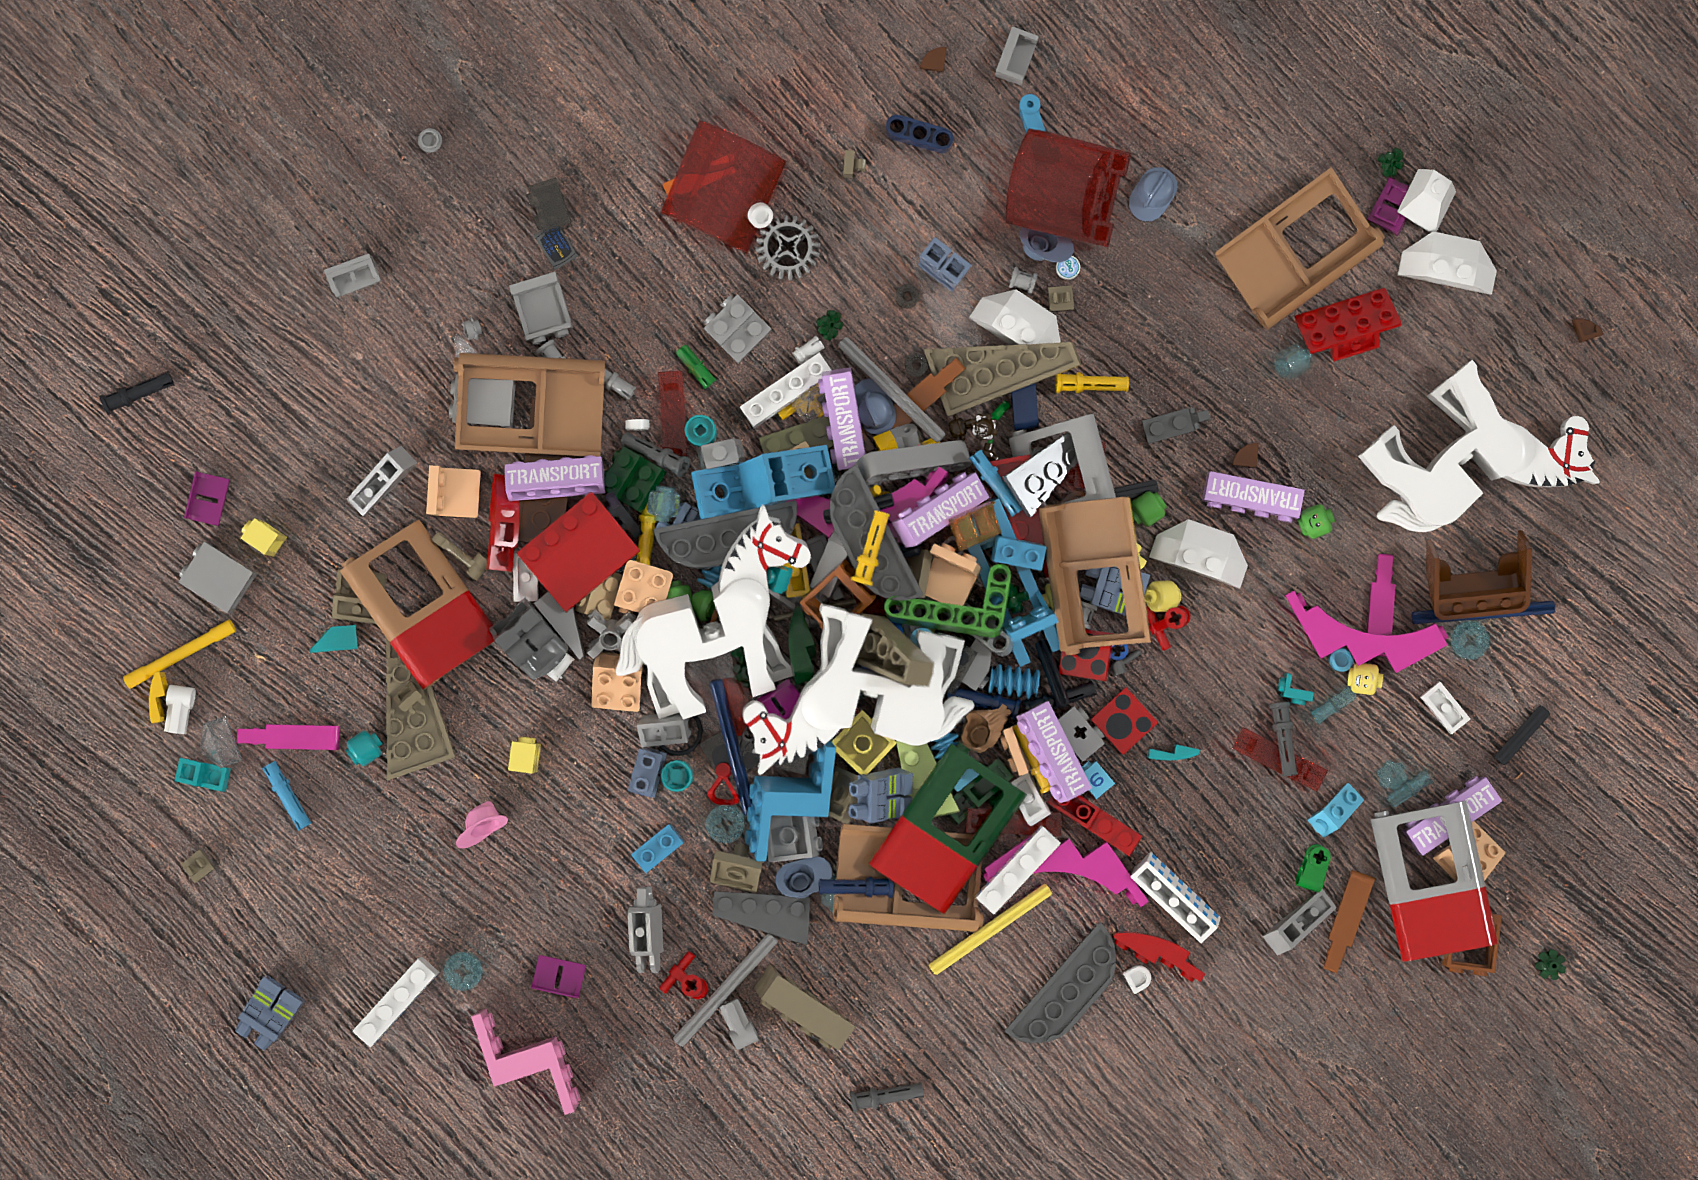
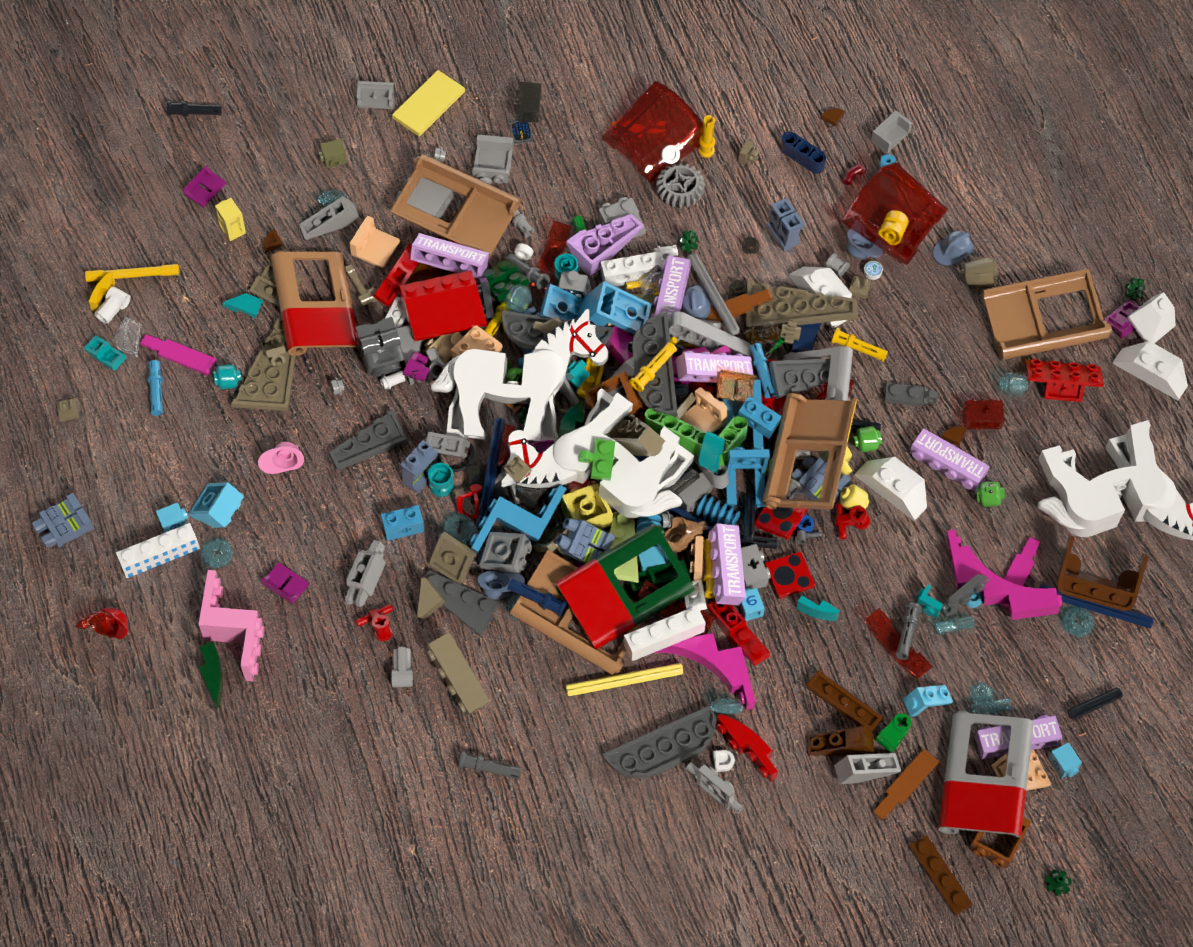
camera: 20 degrees right, 25 degrees down
light grey panel [178,542,258,614] -> none
light grey plate [418,128,442,153] -> none
light yellow brick [508,737,541,773] -> none
light nougat bracket [591,652,644,712] -> none
light grey axle [673,933,778,1047] -> none
white brick [1131,852,1221,943] -> none
light yellow head [1347,663,1383,695] -> none
white plate [1420,682,1470,734] -> none
none -> clear red hair [75,608,128,639]
none -> medium azure brick [156,502,188,533]
none -> medium azure slope [188,482,244,528]
none -> dark green slope [199,641,223,708]
none -> reddish brown tile [264,229,282,253]
none -> olive brick [318,139,347,168]
none -> clear light blue gear [318,190,347,205]
none -> light grey plate [329,377,344,395]
none -> dark grey wing [330,409,408,471]
none -> light yellow tile [392,70,465,137]
none -> magenta piece [402,352,430,382]
none -> dark tan slope [417,578,447,619]
none -> dark tan tile [504,455,532,484]
none -> dark tan arm [533,317,562,334]
none -> lavender wedge [566,214,644,277]
none -> bright green plate [579,439,616,481]
none -> light grey plate [686,762,744,814]
none -> teal slope [698,431,725,473]
none -> yellow pin [699,115,715,158]
none -> clear light blue gear [711,698,743,714]
none -> dark tan gear [780,321,802,344]
none -> reddish brown plate [806,670,883,733]
none -> reddish brown slope [808,726,874,756]
none -> dark red arm [842,164,866,185]
none -> yellow wheel [878,211,909,245]
none -> reddish brown plate [909,835,973,917]
none -> dark grey hinge [941,574,990,617]
none -> dark tan helmet [961,257,997,288]
none -> clear red brick [962,399,1005,429]
none -> medium azure brick [1048,742,1082,779]

